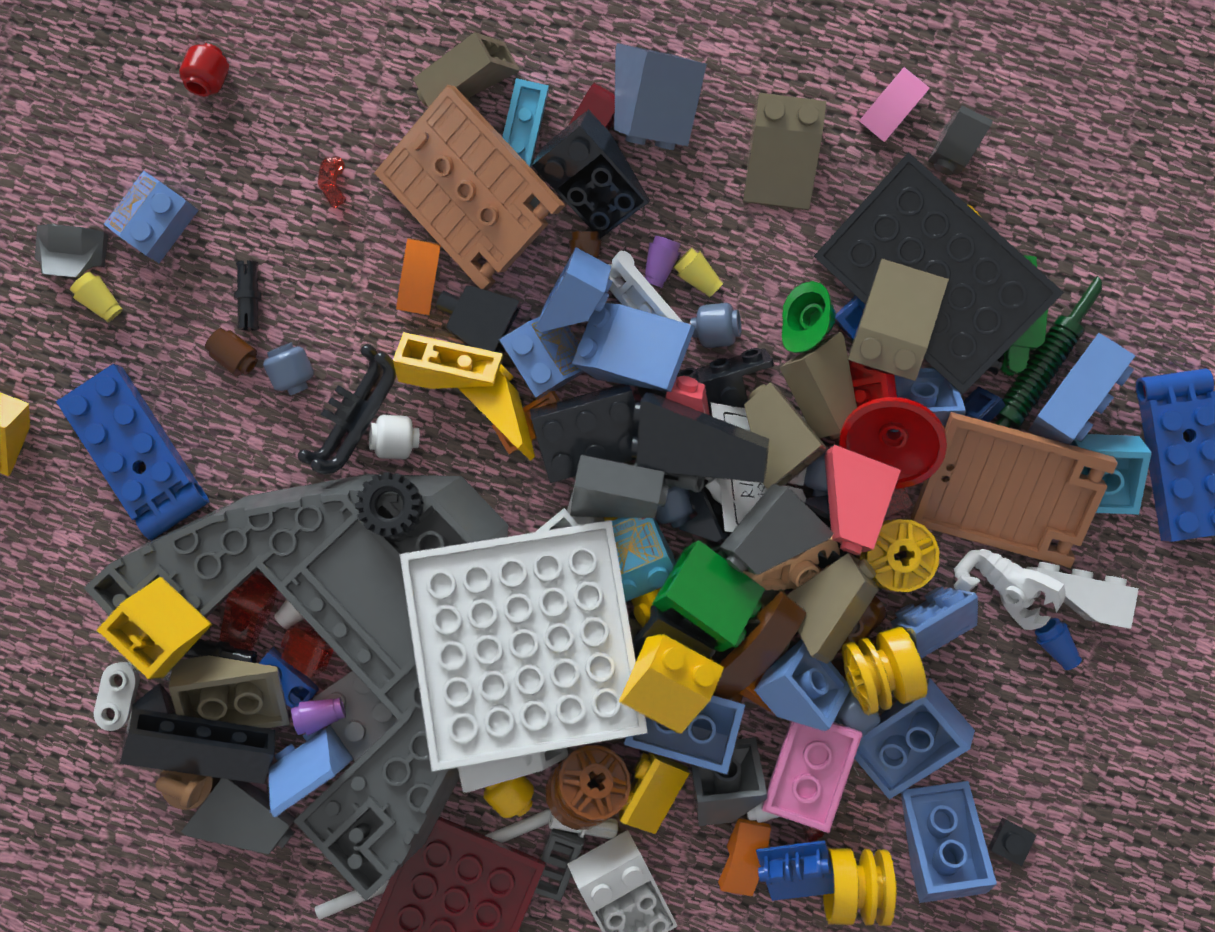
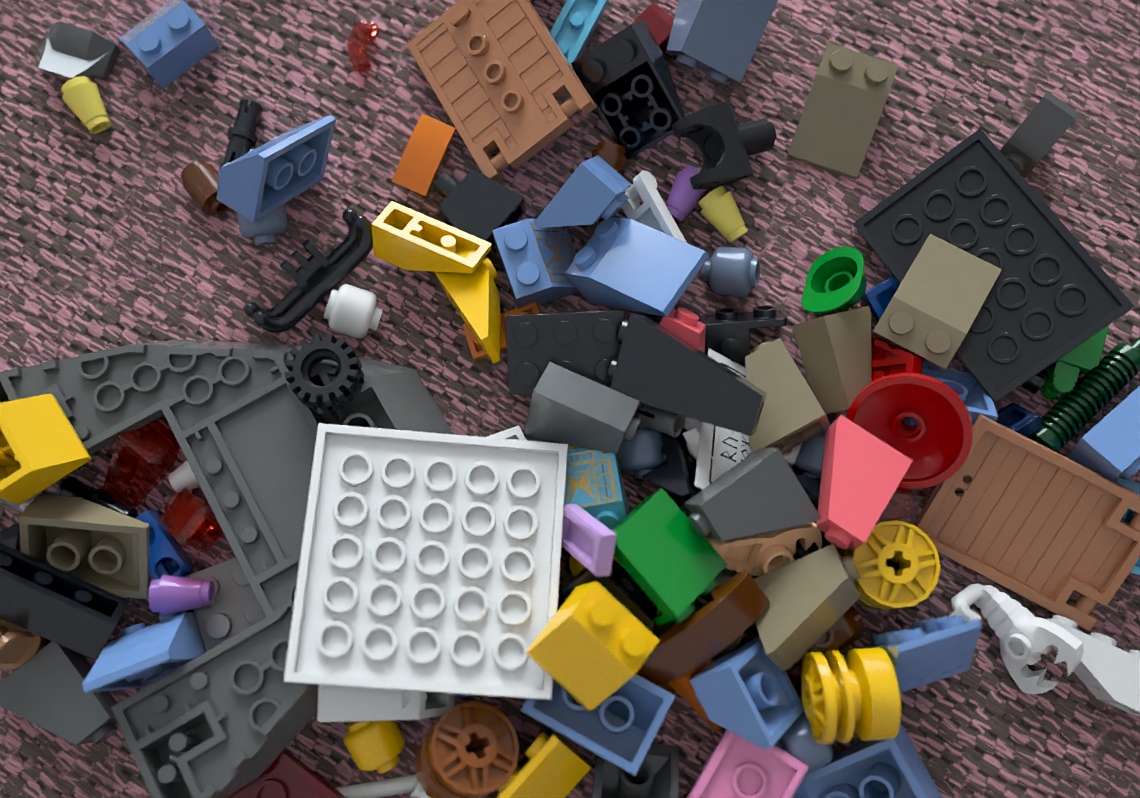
camera: 20 degrees right, 10 degrees down
blue hinge [56,364,209,541] -> none
bright pink slope [859,67,930,142] -> none
blue cone [1035,618,1082,670] -> none
none -> medium blue slope [216,115,336,222]
none -> lavender tile [561,504,617,577]
none -> black connector [671,102,776,190]

